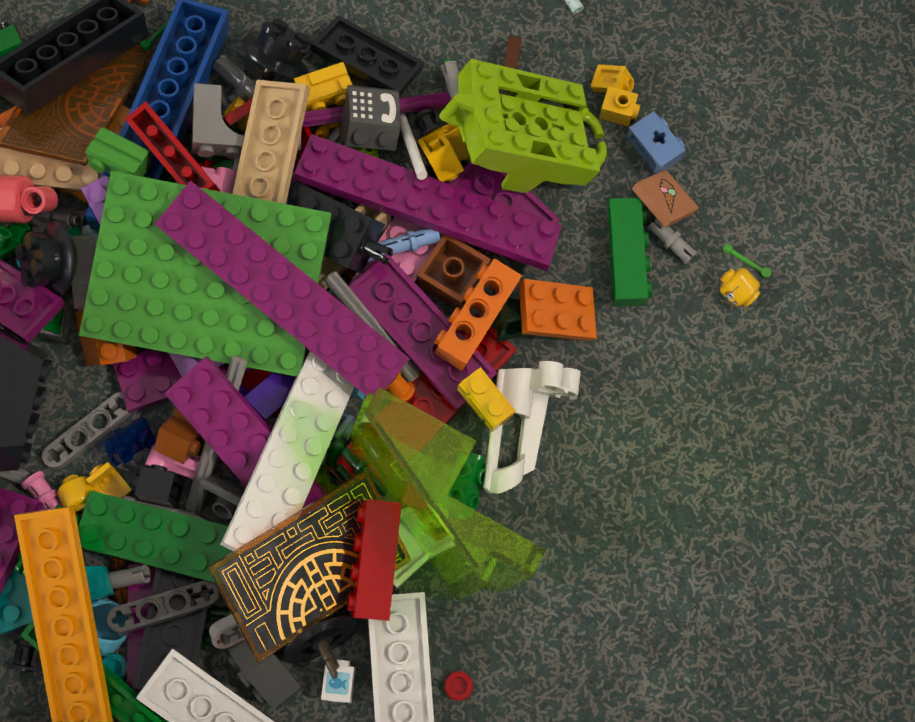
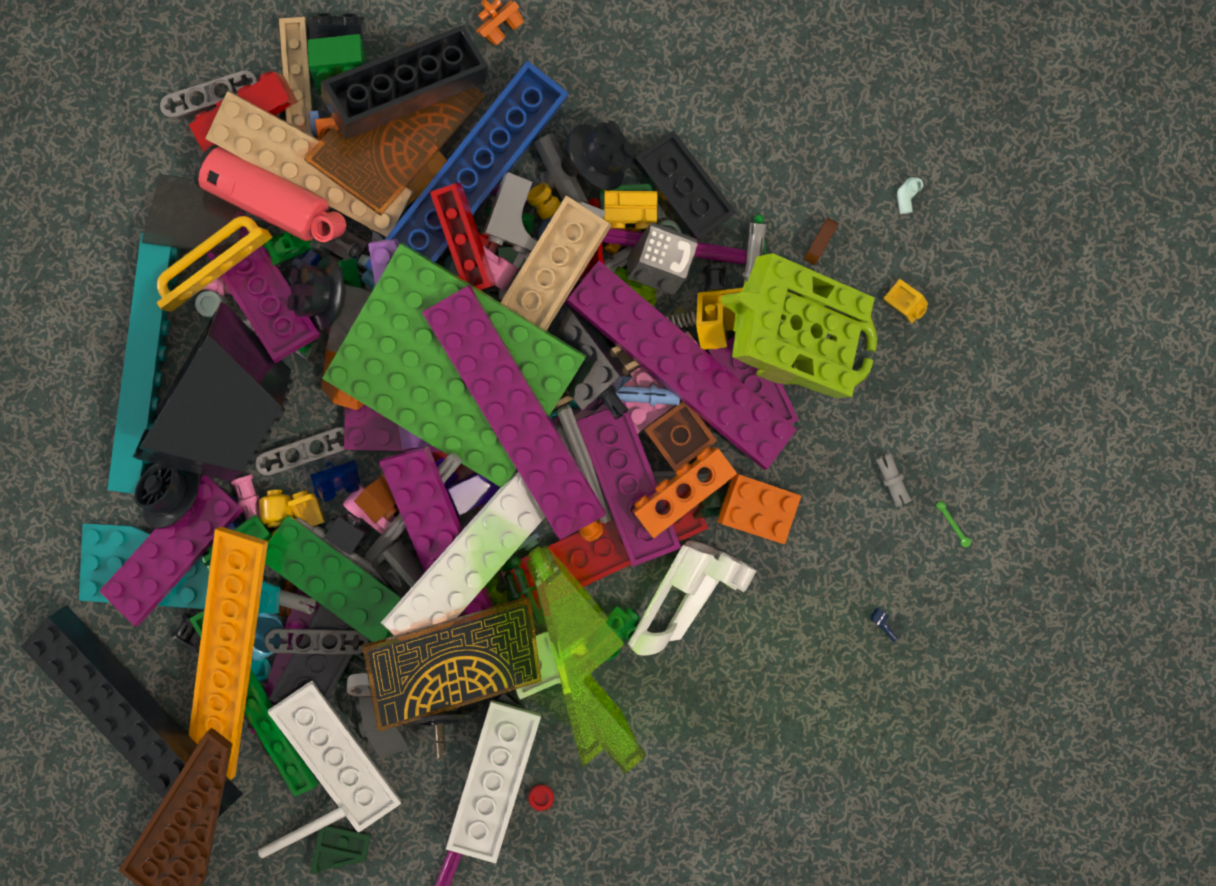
camera: 25 degrees right, 15 degrees up
bright green brick [85,127,153,177] -> none
green hinge [141,13,172,51] -> none
red tile [224,98,253,127] -> none
brick [321,660,356,703] -> none
red brick [347,499,402,621] -> none
white bar [400,113,427,180] -> none
yellow brick [457,367,516,432] -> none
yellow brick [599,86,640,127] -> none
green brick [607,198,652,307] -> none
medium blue brick [626,111,686,174] -> none
nougat tile [632,170,699,228] -> none
yellow head [720,268,760,307] -> none
none -> dark blue hand [870,608,898,642]

